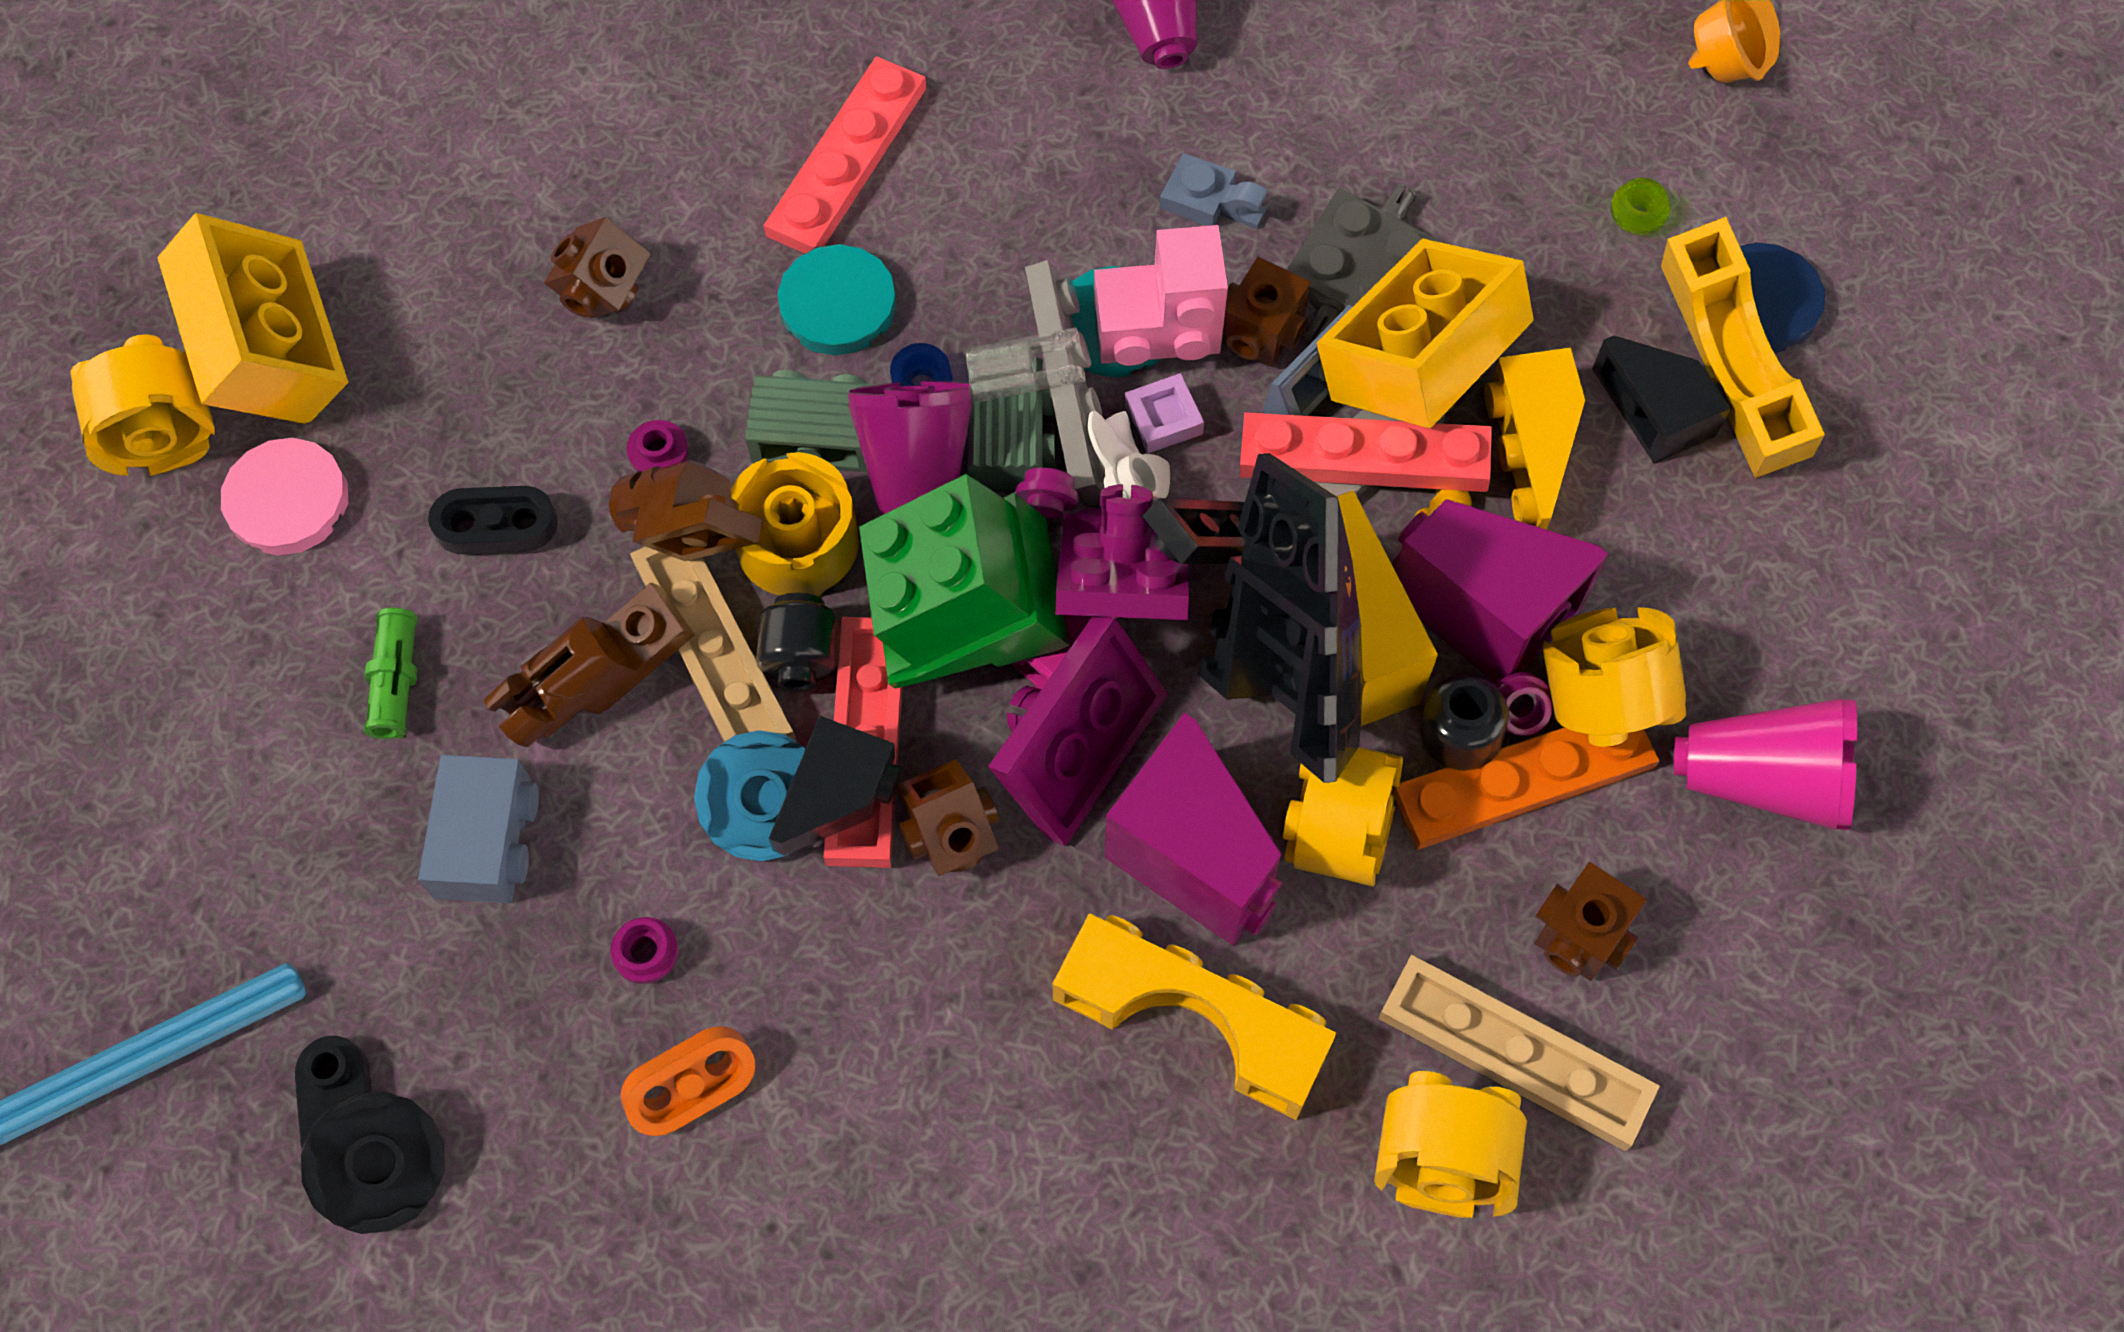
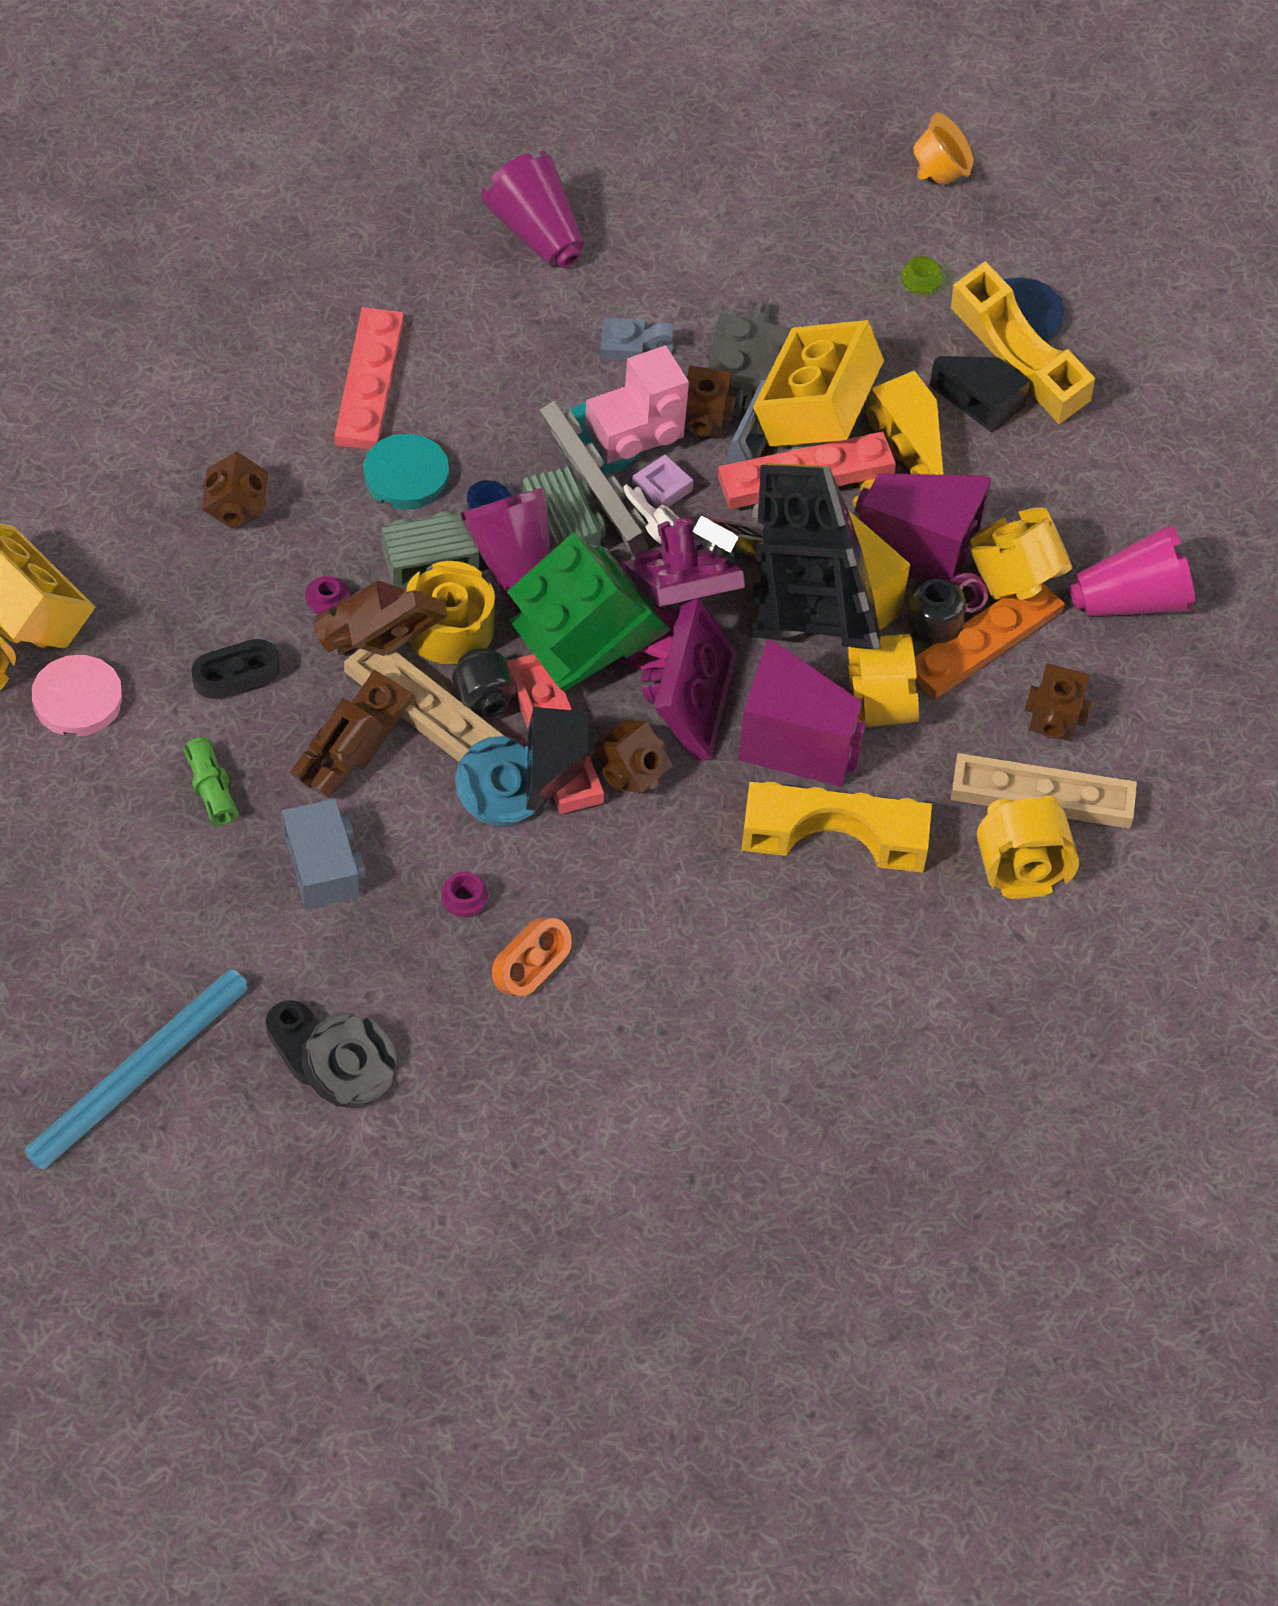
camera: 25 degrees left, 10 degrees down
clear hinge [966,327,1086,403] -> none
magenta plate [1016,468,1079,519] -> none

